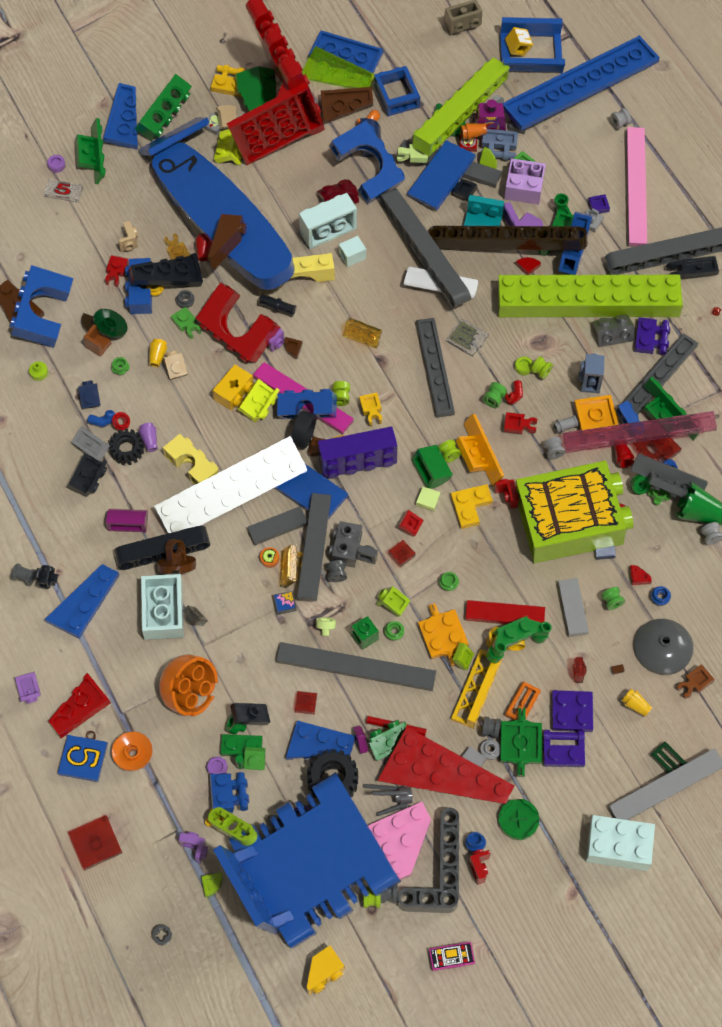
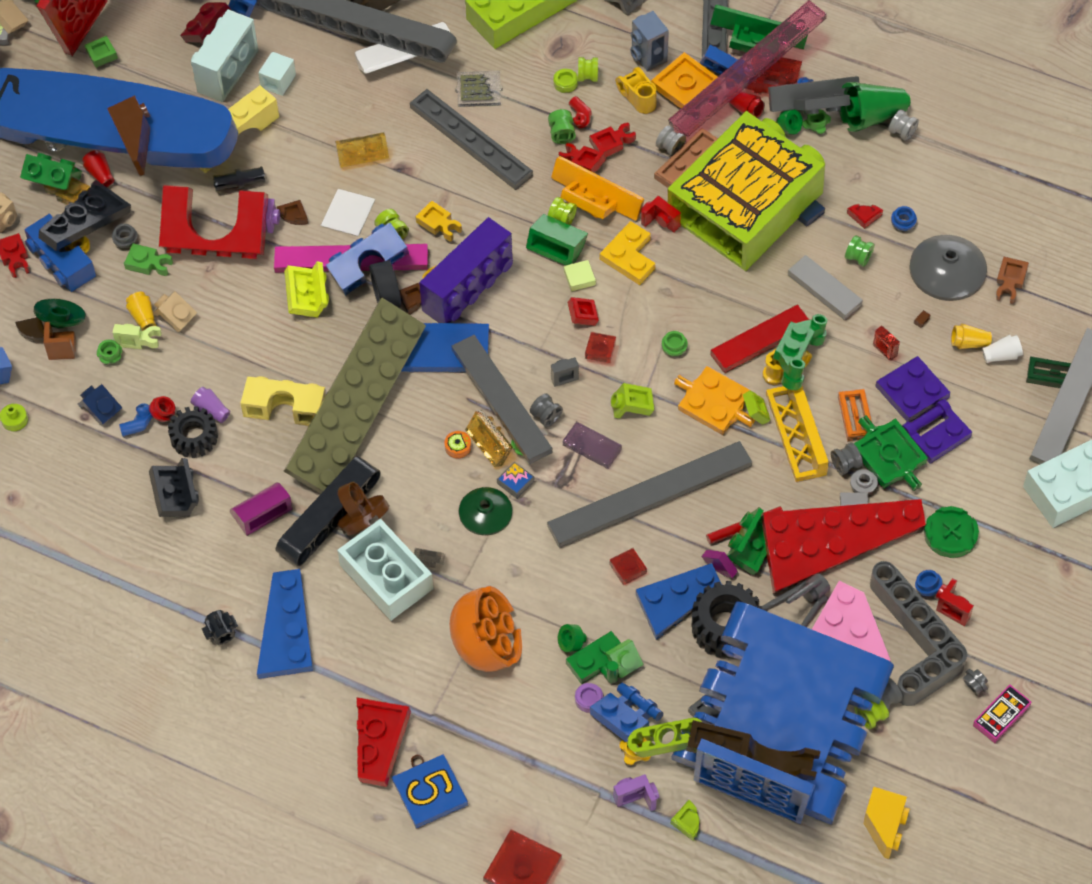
camera: 35 degrees left, 5 degrees down
dark grey bush [11,563,36,586] -> none
medium lavender bracket [15,671,41,704] -> none
light grey plate [71,426,110,461] -> none
orange dish [112,731,153,771] -> none
yellow brick [212,364,254,411] -> none
neon yellow bracket [214,129,242,165] -> none
black plate [230,703,271,725] -> none
dark grey tile [247,506,308,545] -> none
yellowish green tile [316,617,336,636] -> none
flat silver brick [329,521,363,568] -> none
green brick [351,616,379,650] -> none
bright green plate [385,621,404,640] -> none
light grey pin [553,416,578,434] -> none
none -> green bracket [20,153,82,190]
none -> bright green plate [85,36,118,68]
none -> yellowish green plate [112,324,162,349]
none -> white sticker [321,189,375,236]
none -> dark green dish [459,487,512,536]
none -> red plate [558,143,606,173]
none -> clear purple tile [563,421,622,469]
none -> yellow piece [615,67,656,114]
none -> nougat tile [654,128,718,188]
none -> dark brown piece [686,720,821,780]
none -> dark grey plate [962,669,988,695]
none -> white cone [982,335,1023,363]

